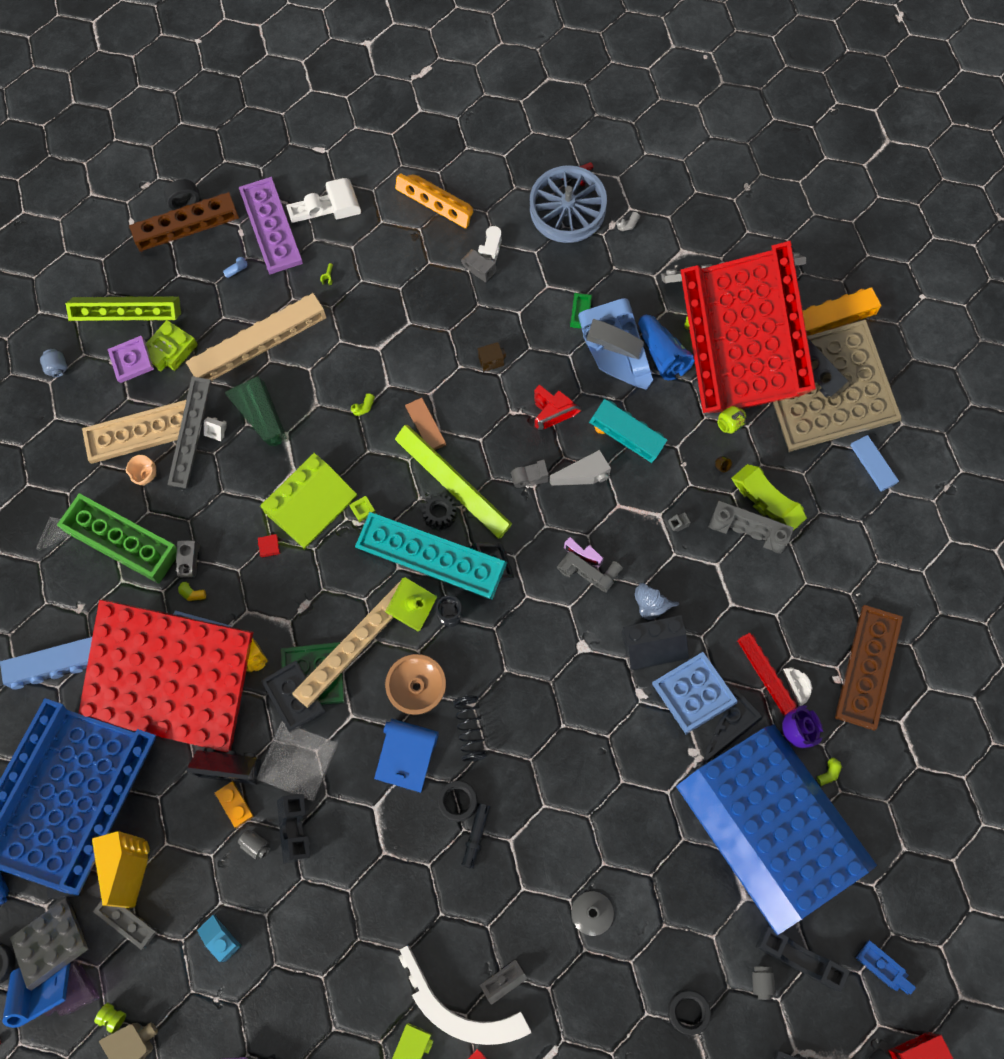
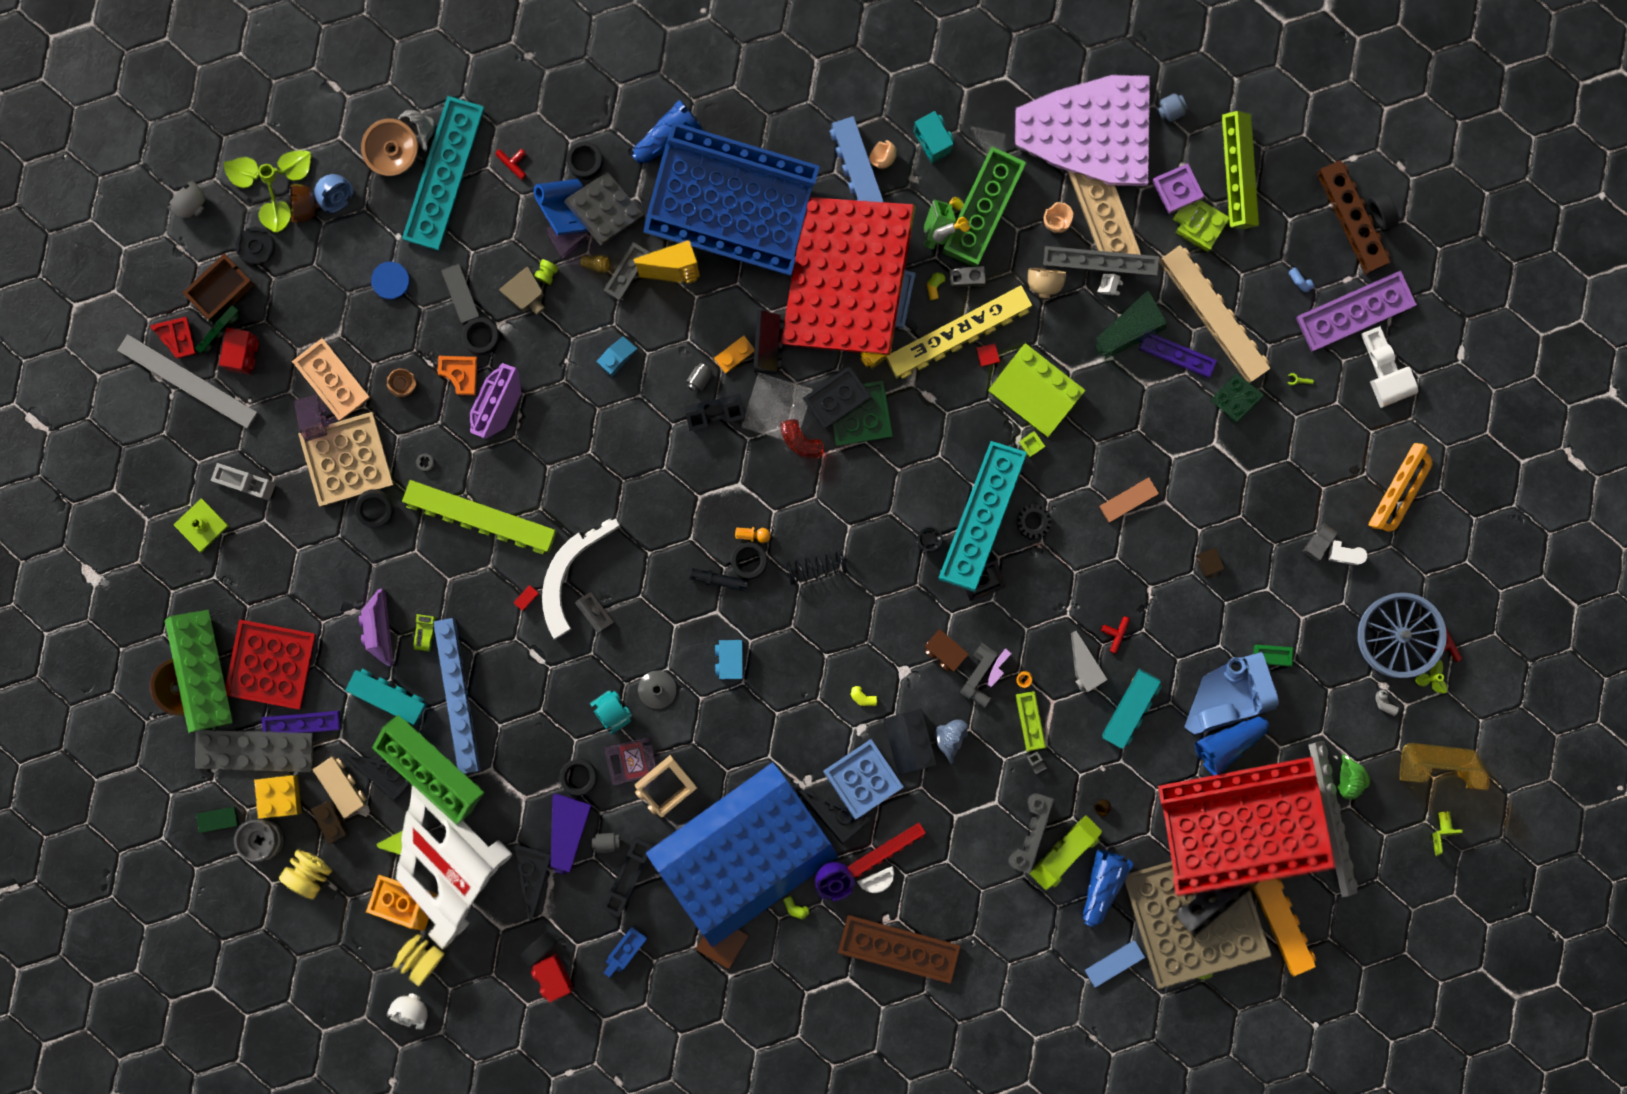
camera: 80 degrees right, 15 degrees up
tan plate [292,581,401,708] -> none
lime arm [351,394,375,416] -> none
blue door [374,719,439,793] -> none
lime tile [385,577,437,631] -> none
medium nougat dish [385,654,446,715] -> none
tile [395,425,512,539] -> none
flat silver leg [511,460,548,488] -> none
red piece [534,385,582,430] -> none
dark grey slope [586,319,644,359] -> none
lime head [717,406,746,434] -> none
none -> dark purple slope [551,793,592,874]
none -> clear yellow cone [580,255,610,274]
none -> teal brick [590,690,632,735]
none -> container [604,737,656,785]
none -> tan window [635,755,697,818]
none -> reddish brown tile [696,929,749,969]
none -> dark azure brick [715,640,743,679]
none -> light orange axle [735,527,771,543]
none -> clear red cylinder [779,419,824,458]
none -> neon yellow arm [851,686,877,706]
none -> light nougat hair [869,140,897,169]
none -> light yellow brick [886,286,1032,379]
none -> teal brick [913,111,954,163]
none -> torso [924,197,970,249]
none -> reddish brown brick [924,629,969,672]
none -> lavender wing [1015,75,1149,186]
none -> lime tile [1015,691,1046,752]
none -> light orange hinge [1017,671,1033,688]
none -> tan cylinder [1028,268,1066,298]
none -> blue cone [1082,849,1134,927]
none -> red piece [1101,616,1130,654]
none -> dark purple tile [1139,331,1217,378]
none -> clear green hinge [1210,373,1264,423]
none -> bright green hair [1337,754,1370,800]
none -> clear yellow windscreen [1399,743,1489,790]
none -> lime plant [1415,660,1447,694]
none -> lime bracket [1432,812,1463,856]

